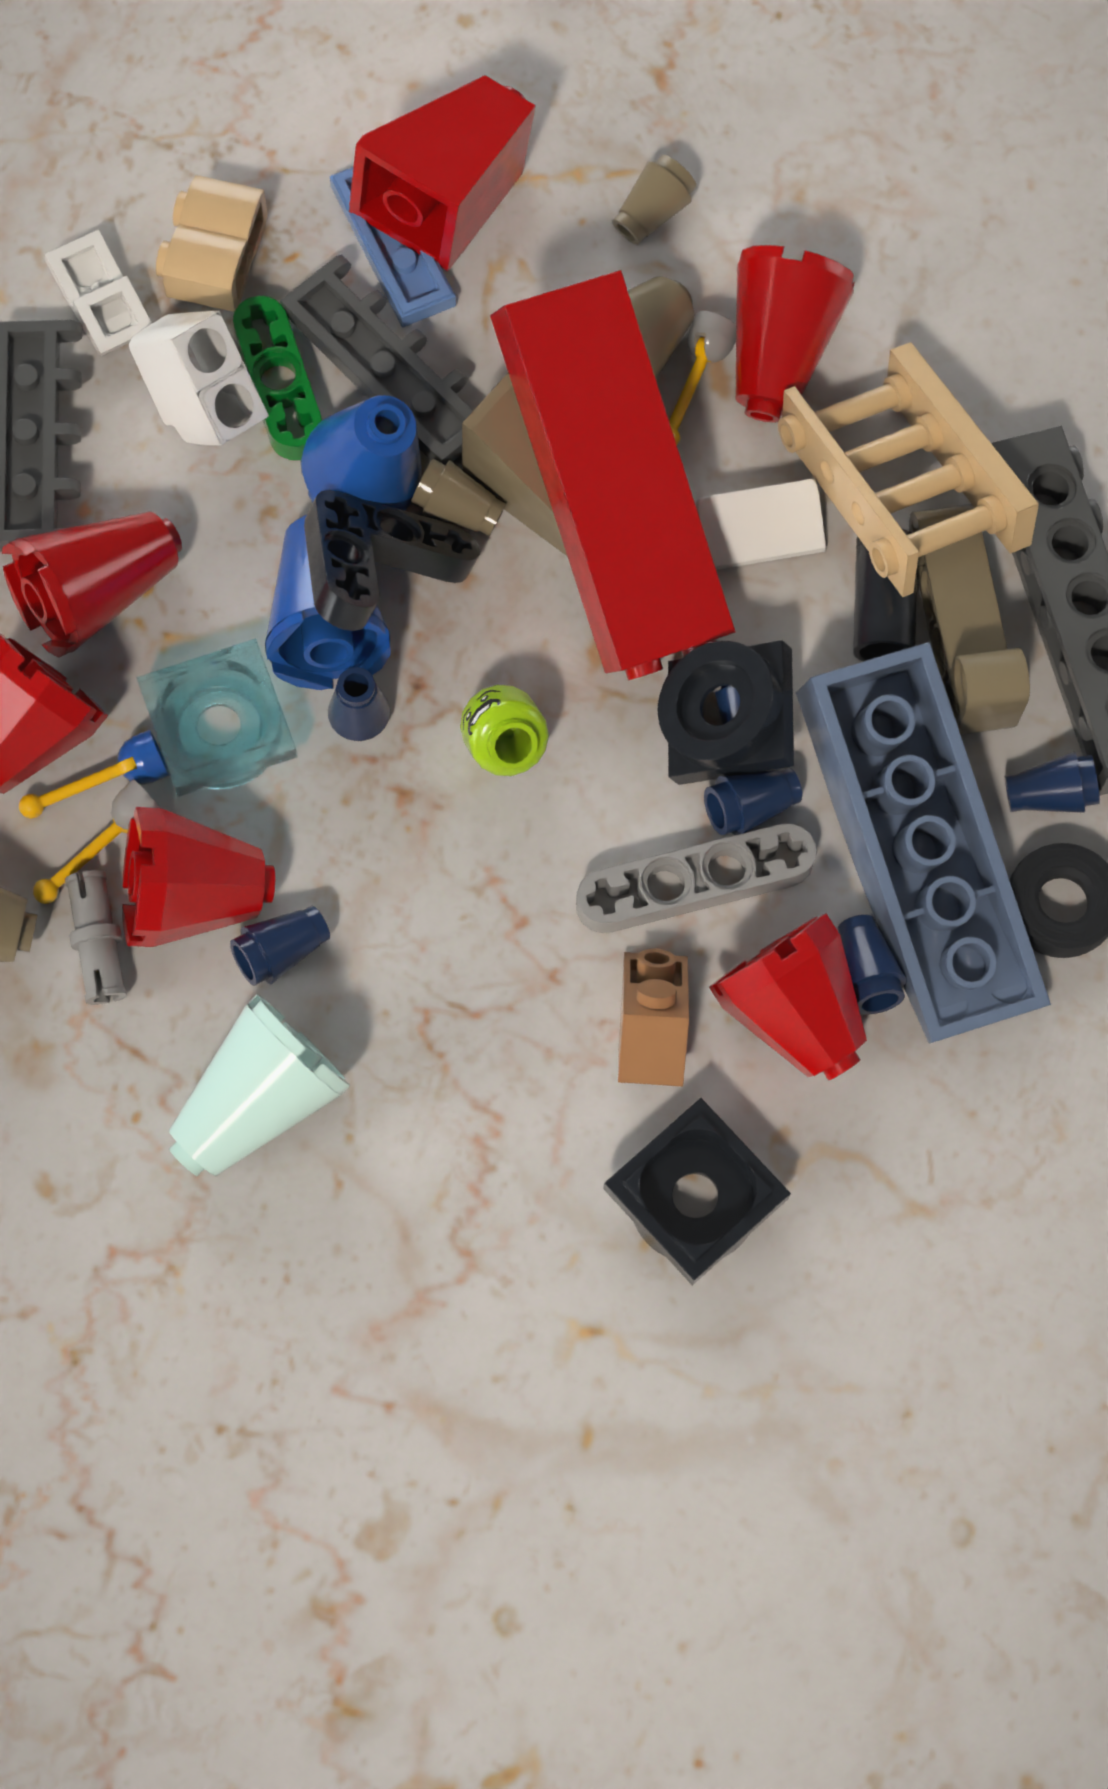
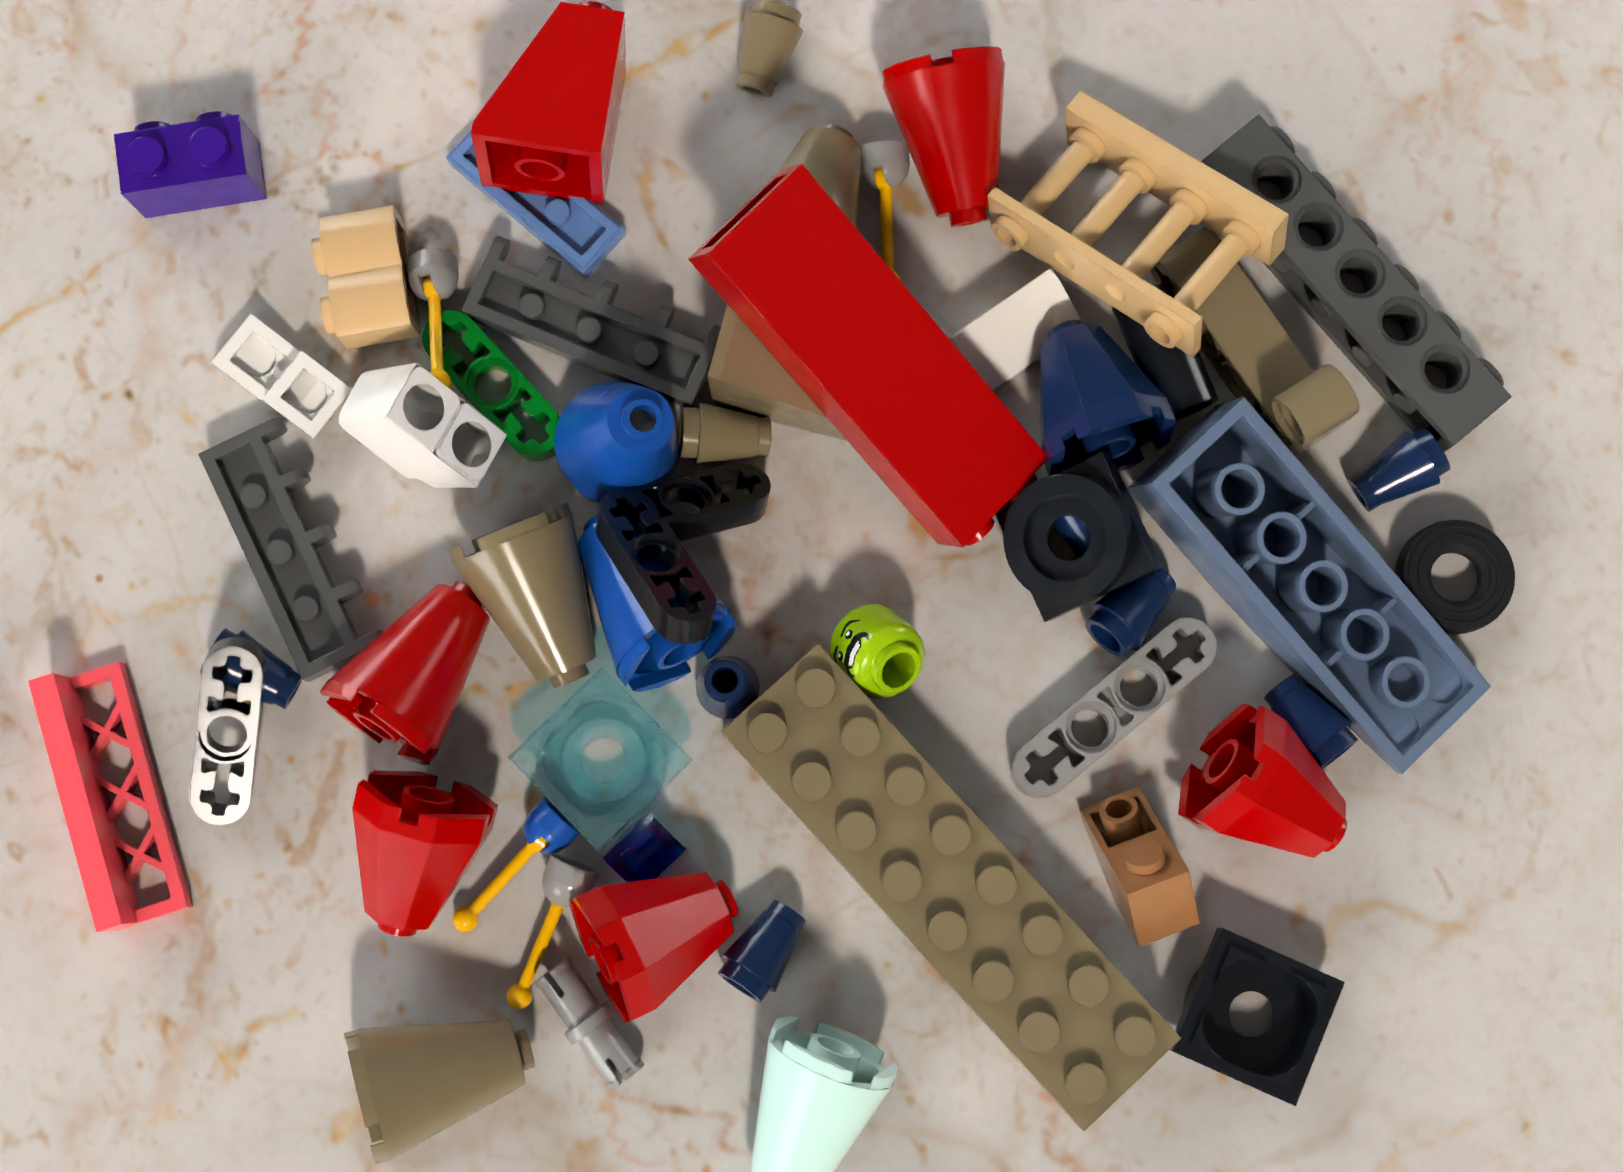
camera: 20 degrees left, 10 degrees up
none -> dark purple brick [114,111,267,218]
none -> hinge [408,248,459,388]
none -> dark tan cone [447,502,597,688]
none -> clear blue slope [602,813,686,882]
none -> dark tan brick [721,643,1181,1131]
none -> dark blue cone [1039,320,1176,476]

